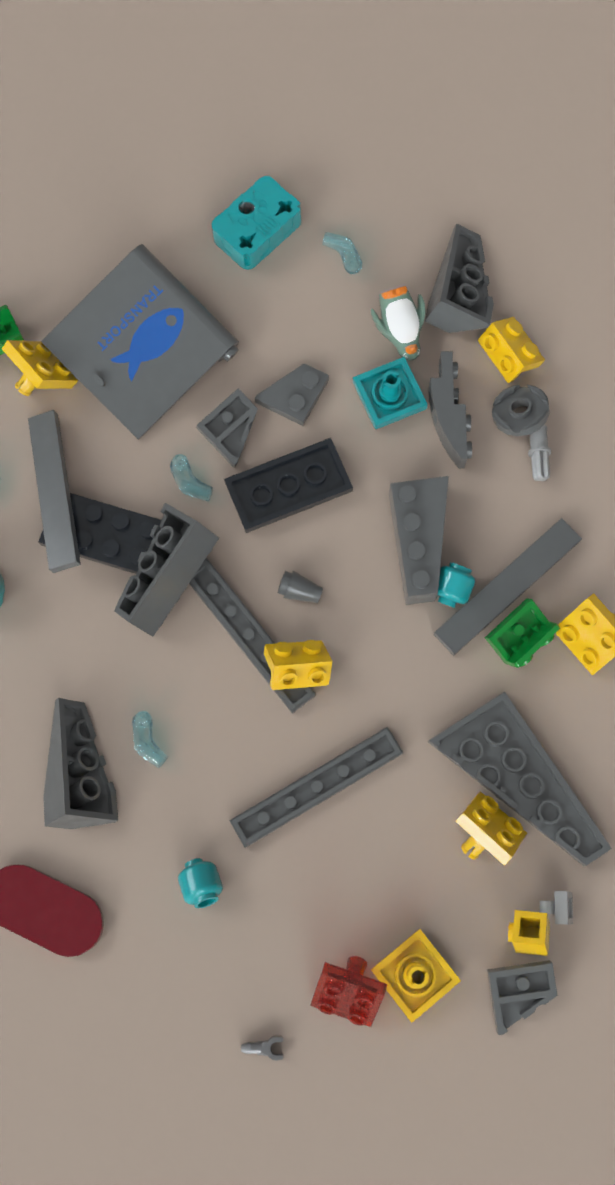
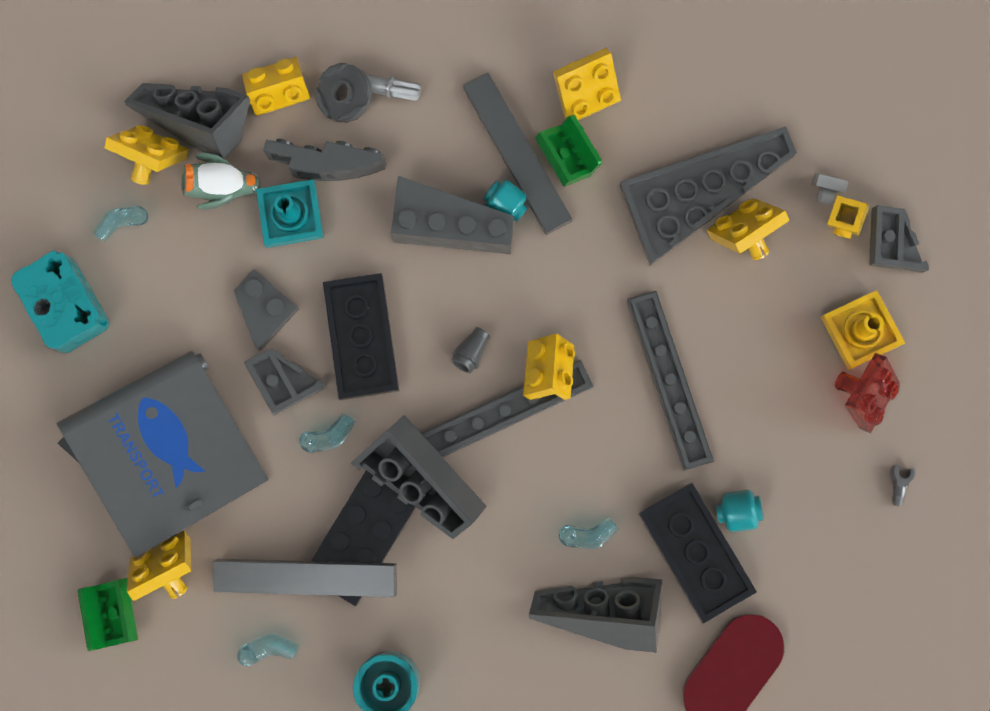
camera: 75 degrees left, 5 degrees up
none -> yellow plate [104,125,189,185]
none -> black plate [638,483,757,624]

